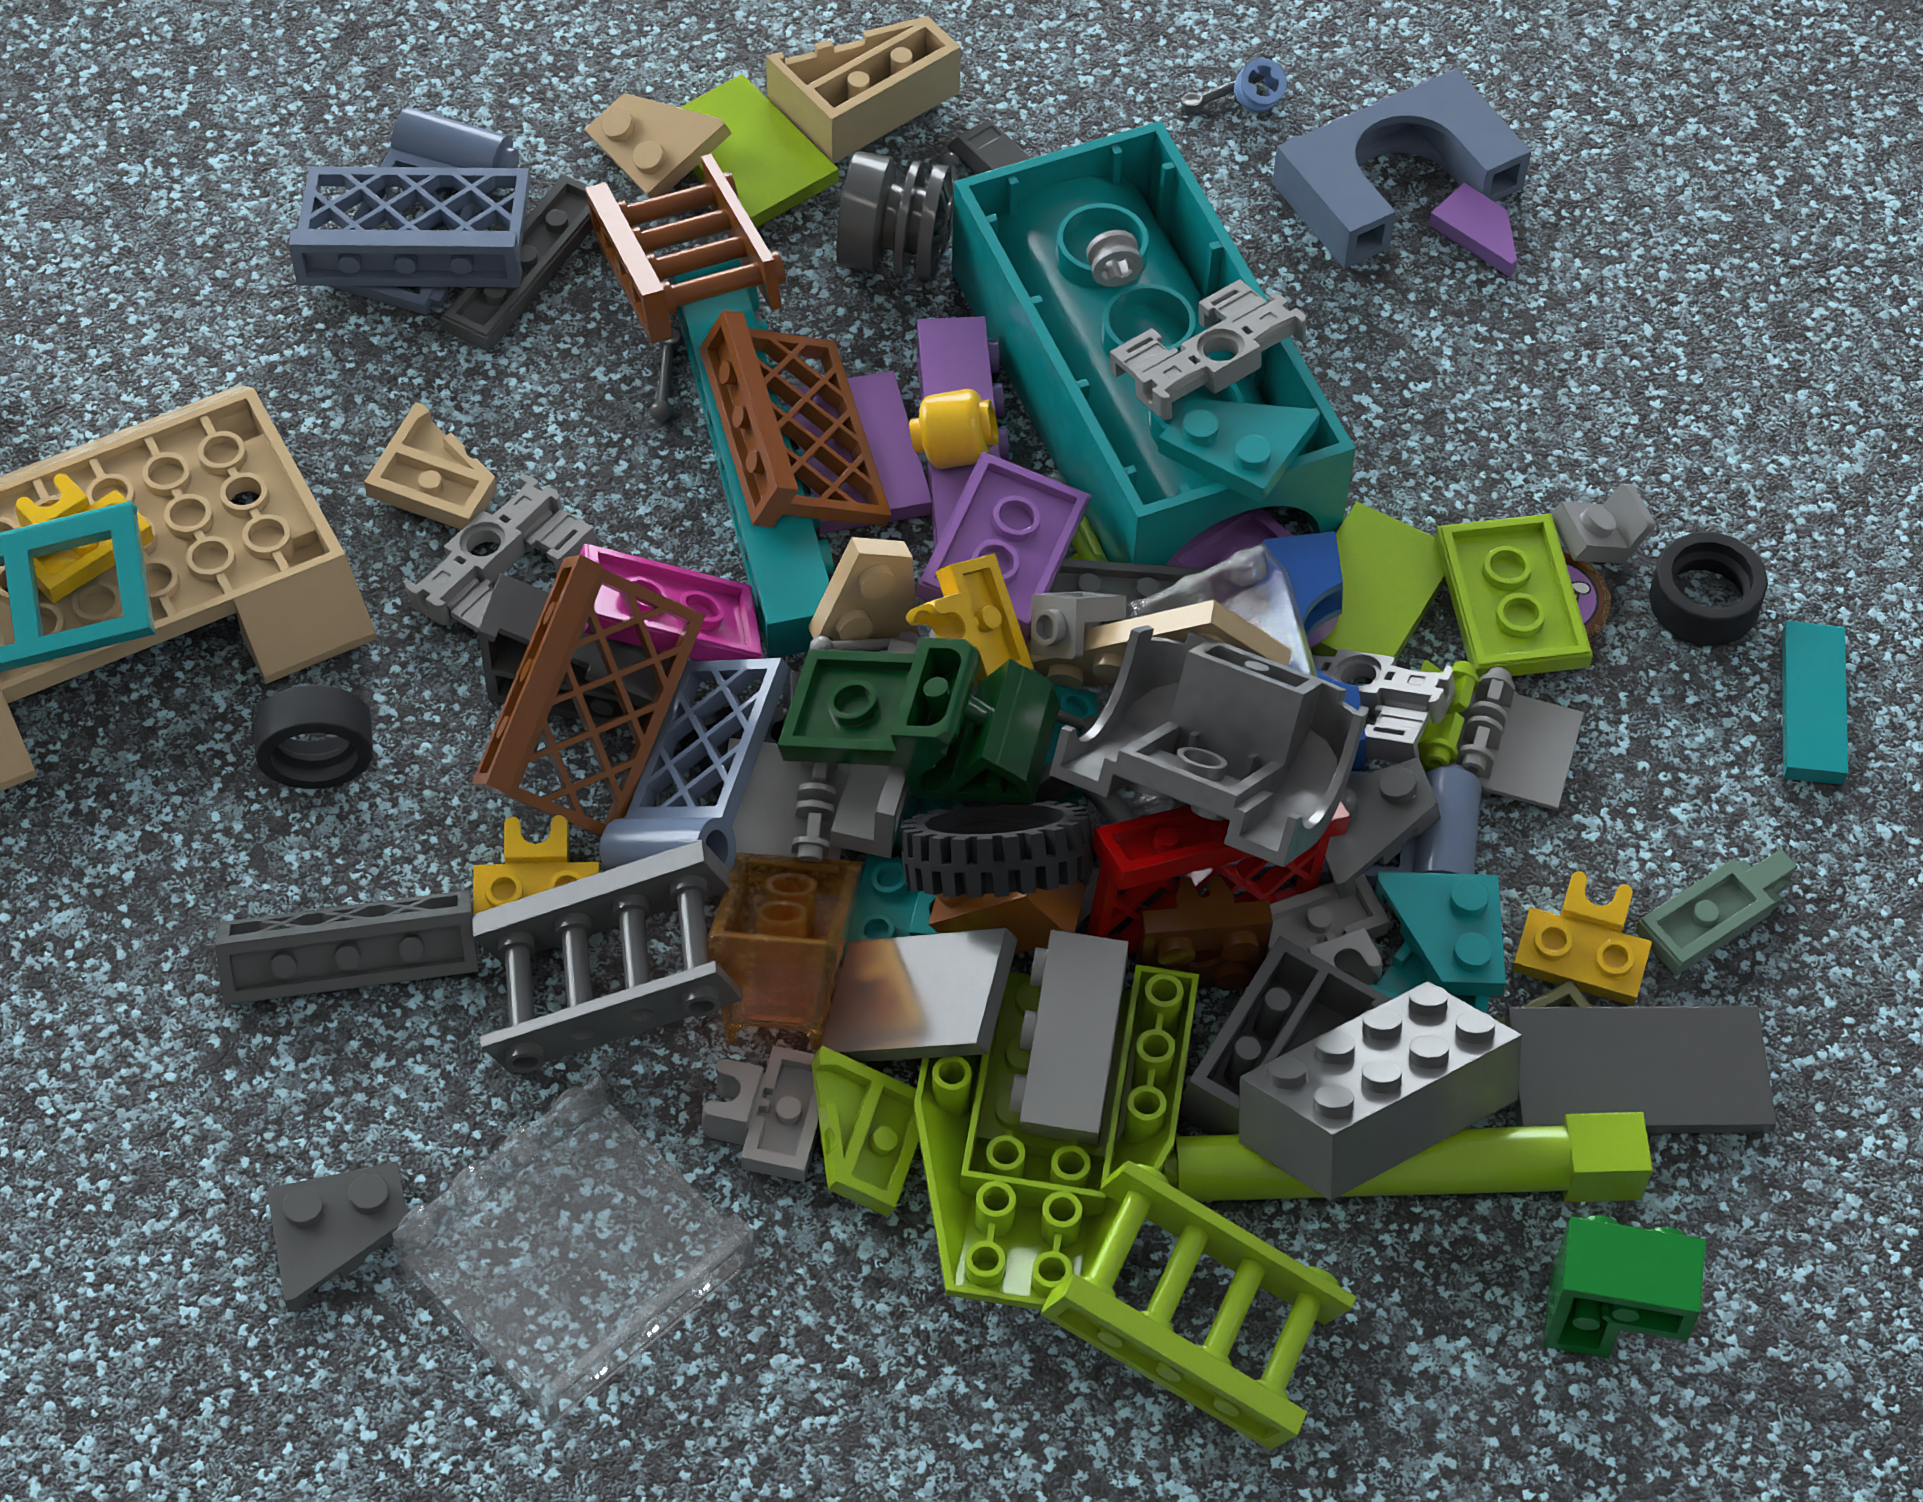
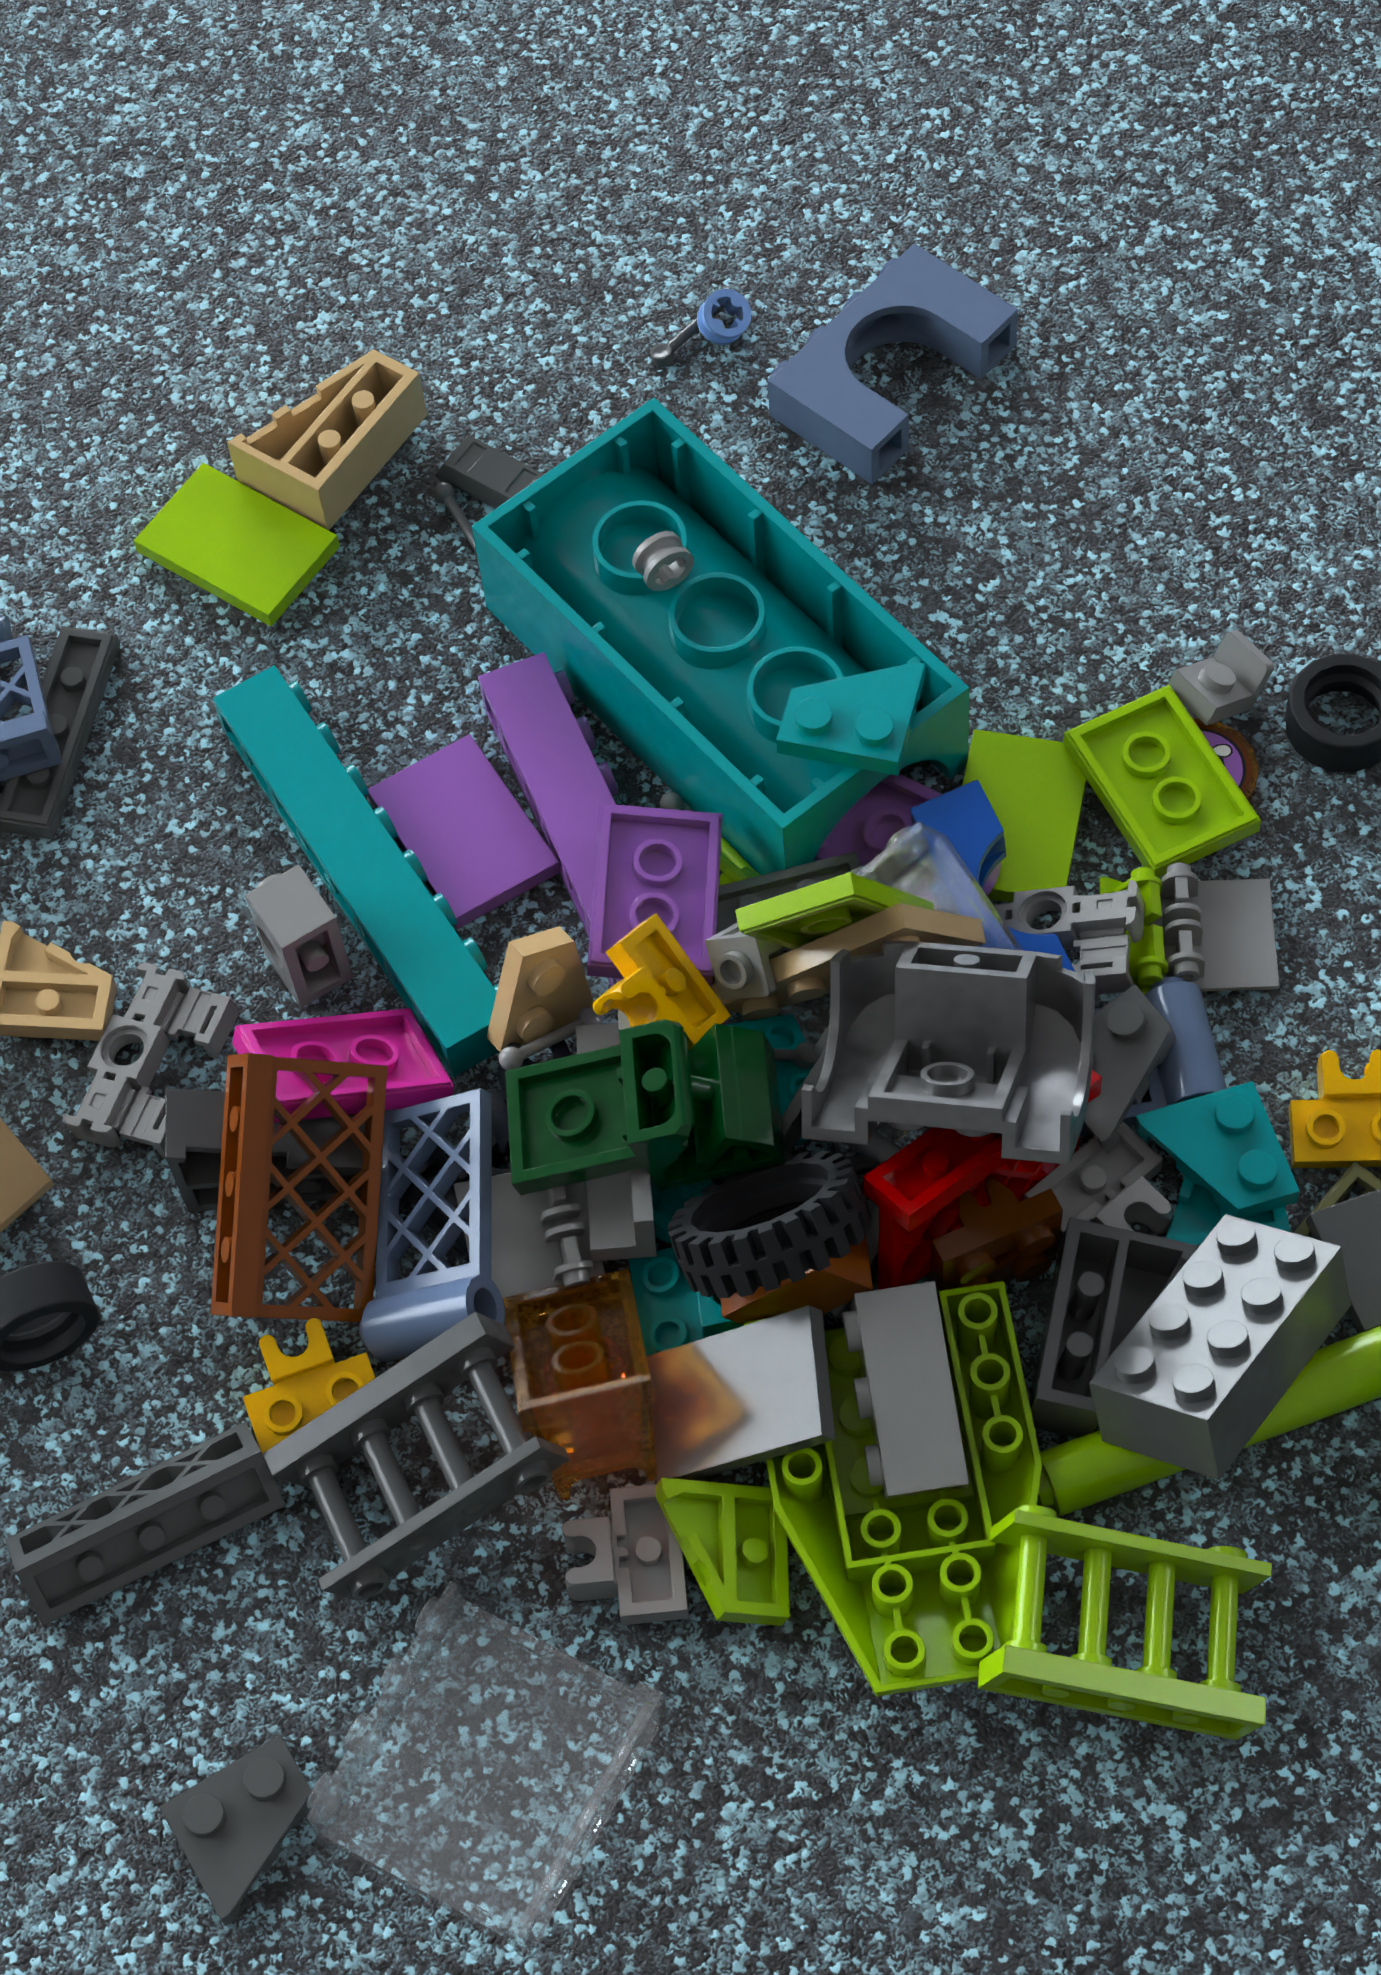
camera: 10 degrees left, 5 degrees up
tan wing [584,93,732,199] -> none
dark orange fence [585,154,786,344] -> none
dark grey hinge [650,328,681,422] -> none
dark orange fence [699,310,892,528] -> none
dark grey wheel [836,151,954,282] -> none
yellow head [909,389,999,470] -> none
light grey piece [1110,279,1306,420] -> none
medium lavender tile [1429,183,1517,277] -> none
none -> light grey brick [245,864,353,1008]
none -> lime tile [735,872,934,949]

